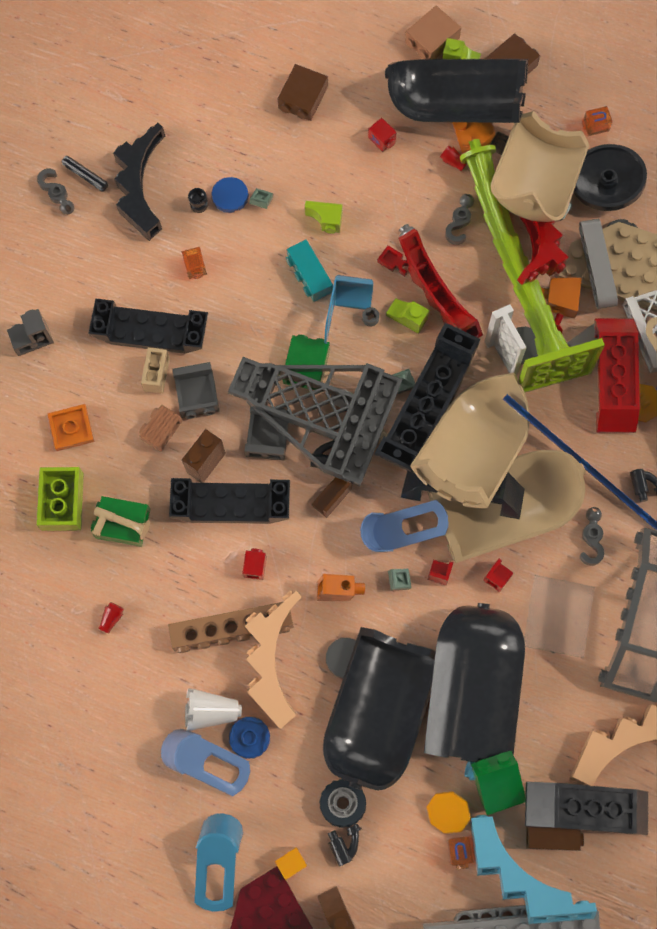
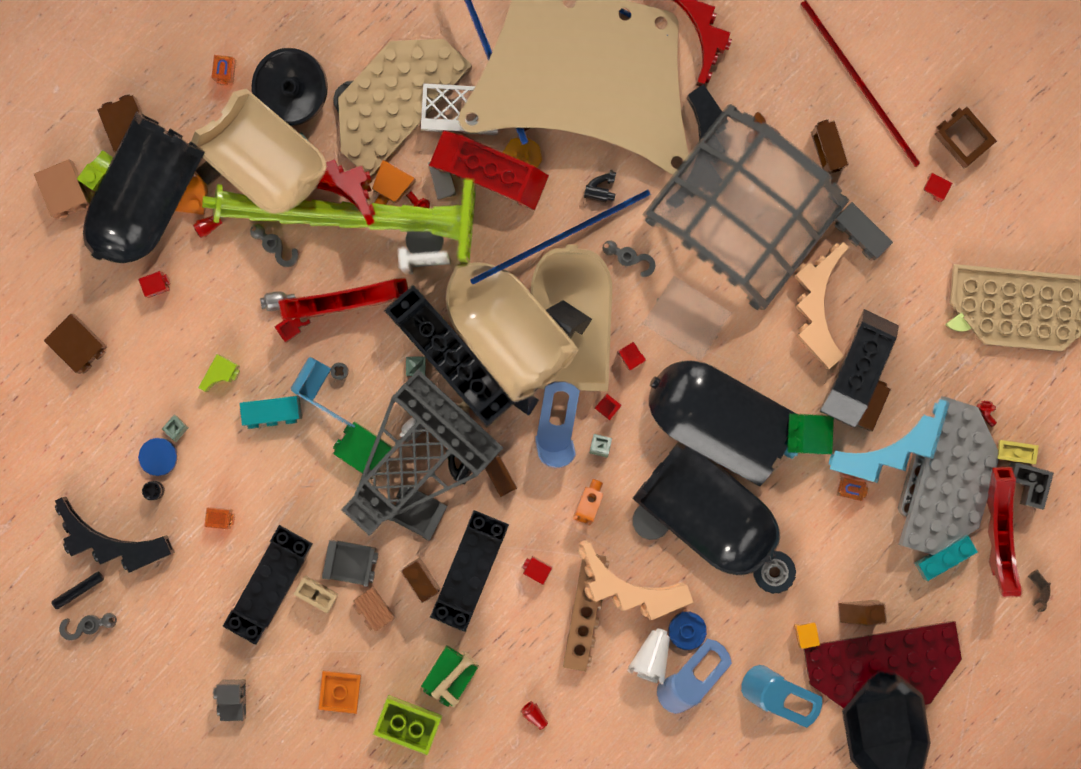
camera: 70 degrees left, 15 degrees up
black plant [328,824,362,867] -> none
lime arch [386,298,429,334] -> none
light orange piece [427,791,471,834] -> none
light grey beam [579,219,618,309] -> none

